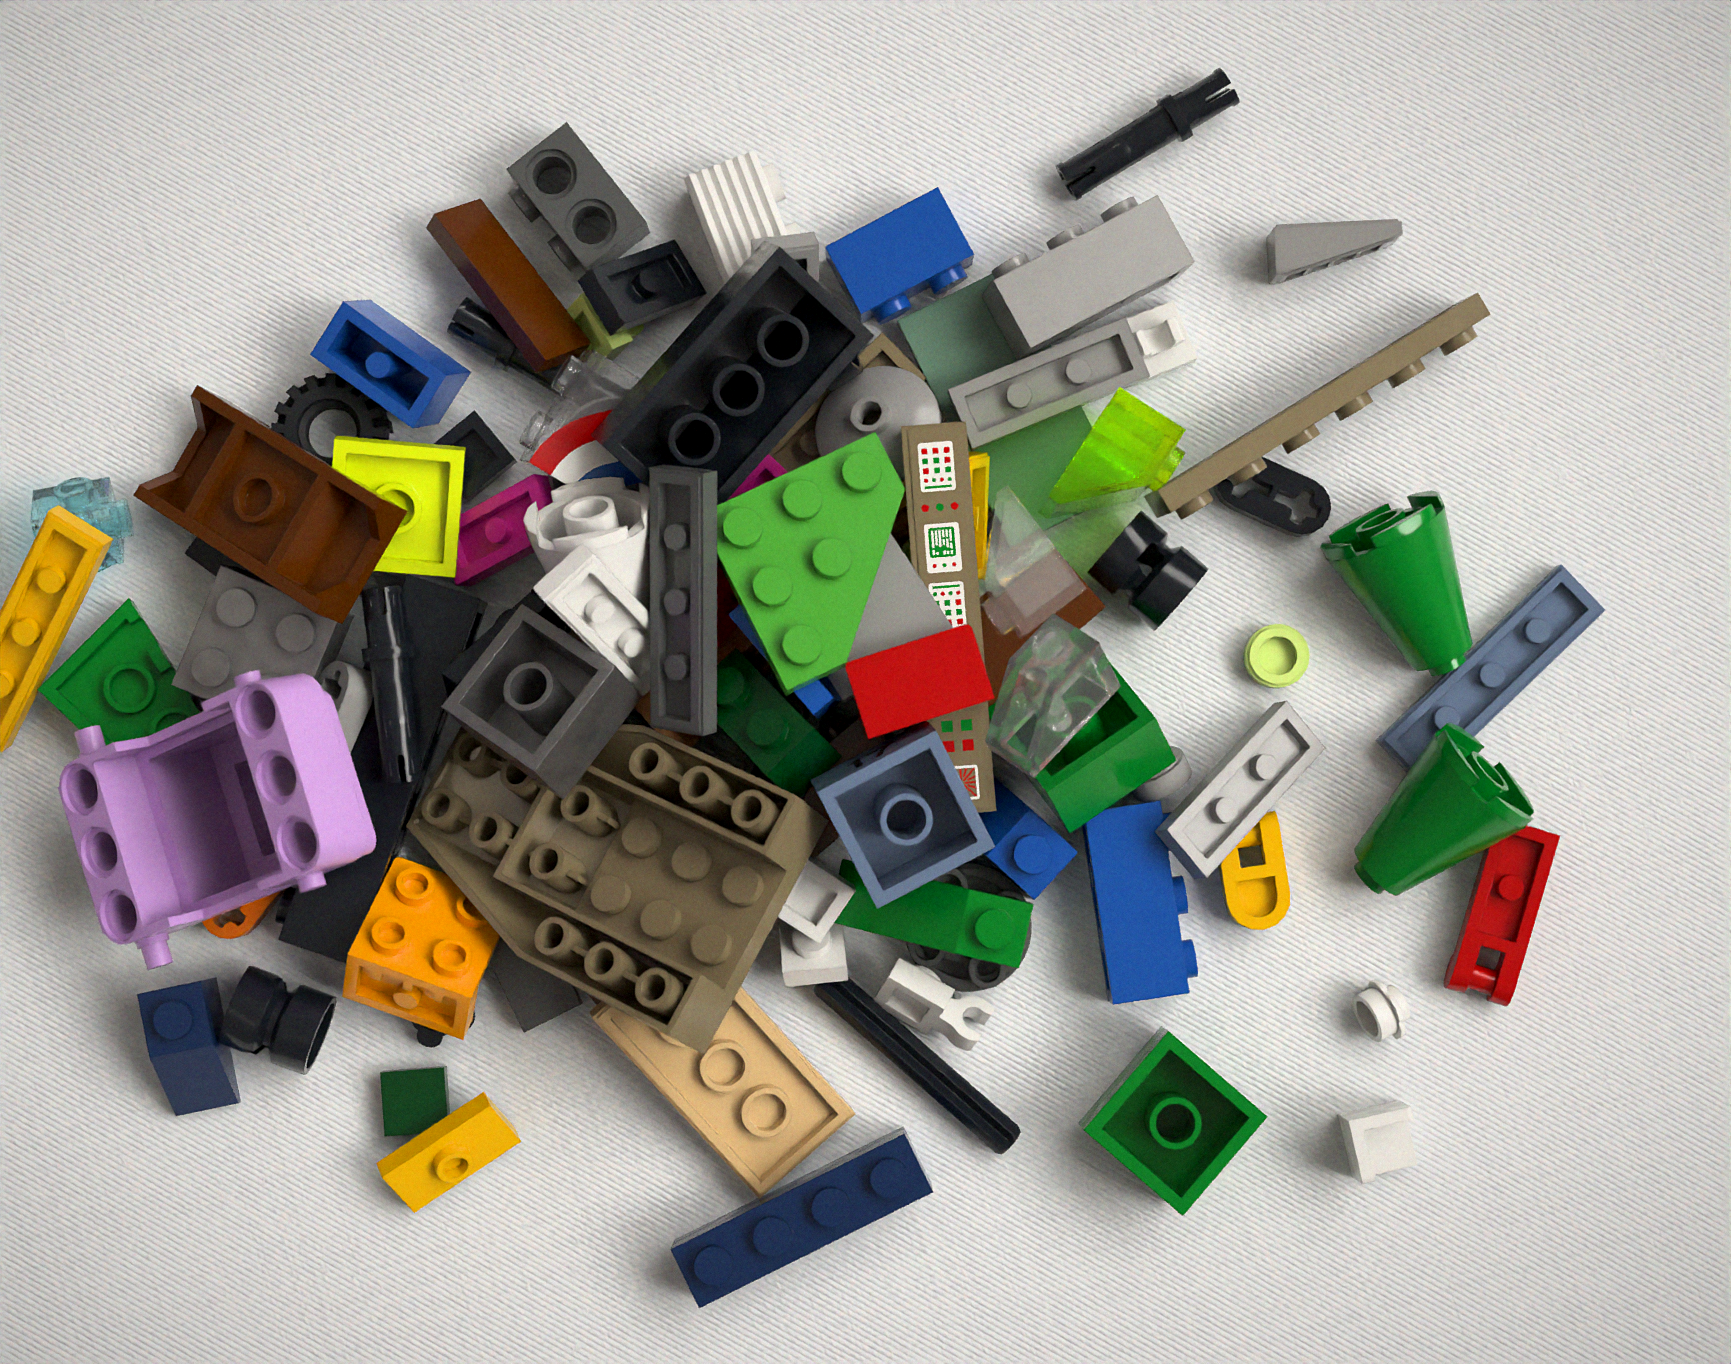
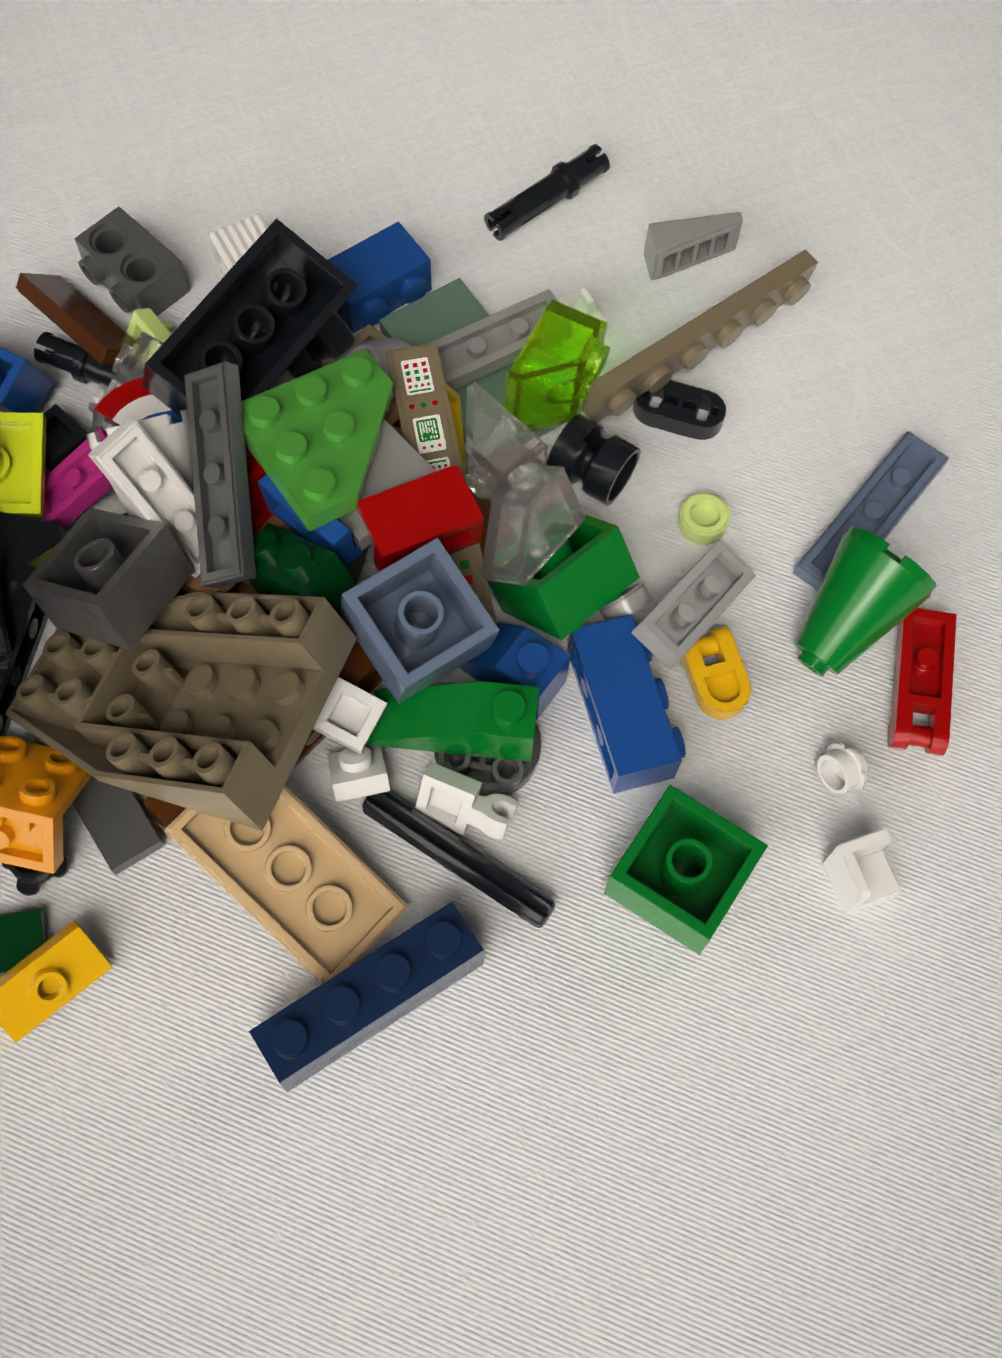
camera: 10 degrees left, 20 degrees down
black plate [578,239,707,336] -> none
light grey brick [981,195,1195,361] -> none
green cone [1320,490,1473,676] -> none

